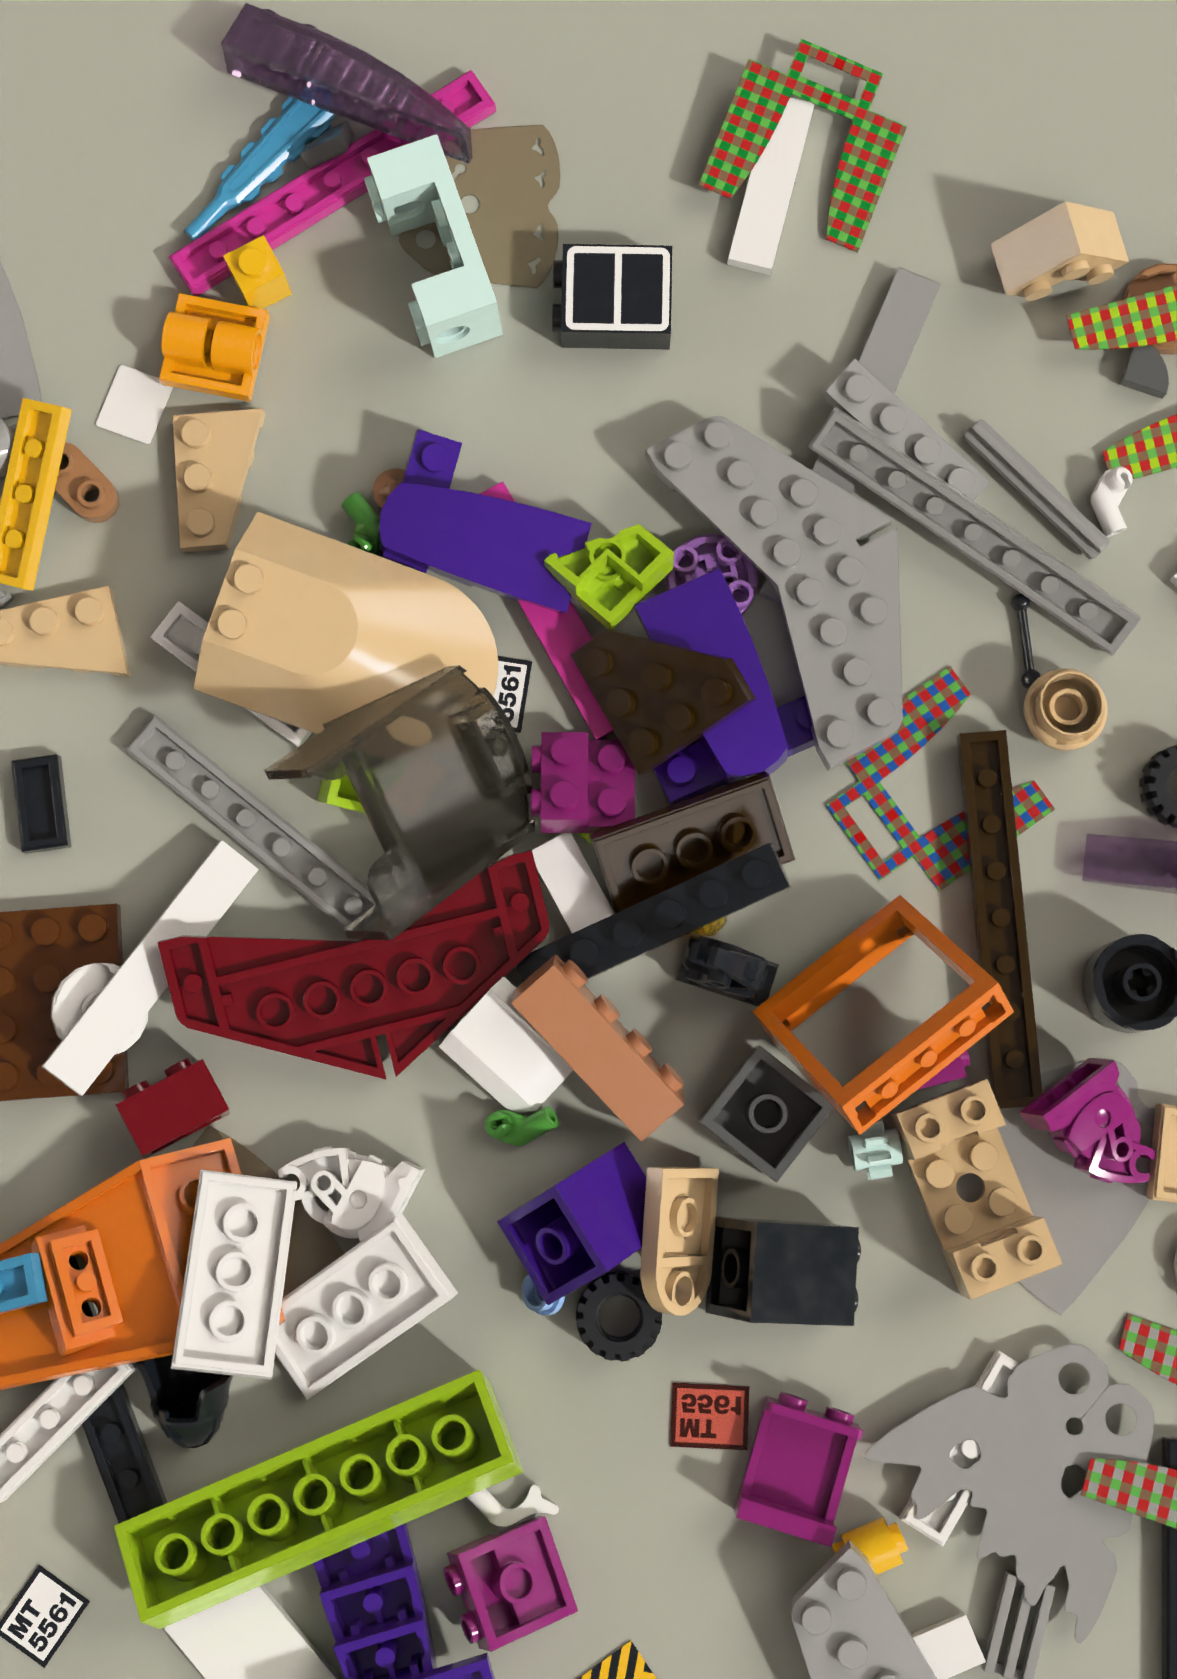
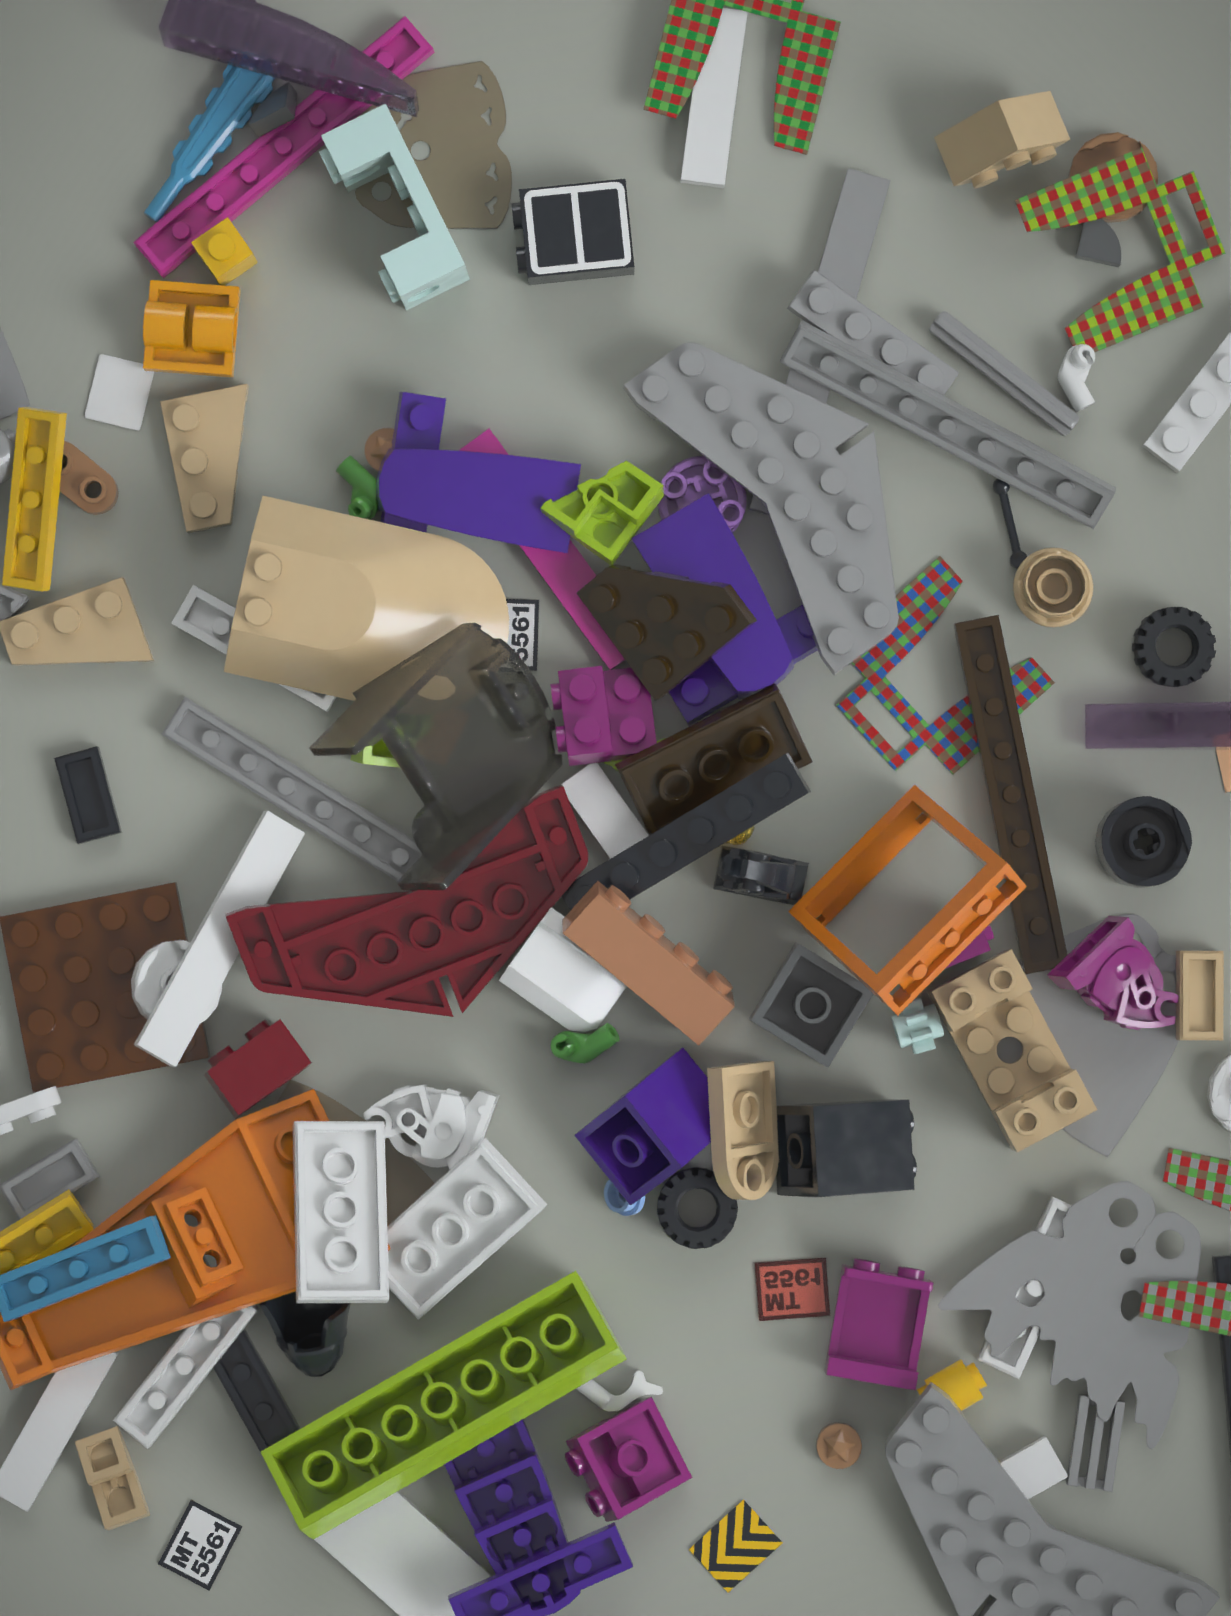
camera: 10 degrees left, 5 degrees up
none -> medium nougat tile [816,1422,862,1469]

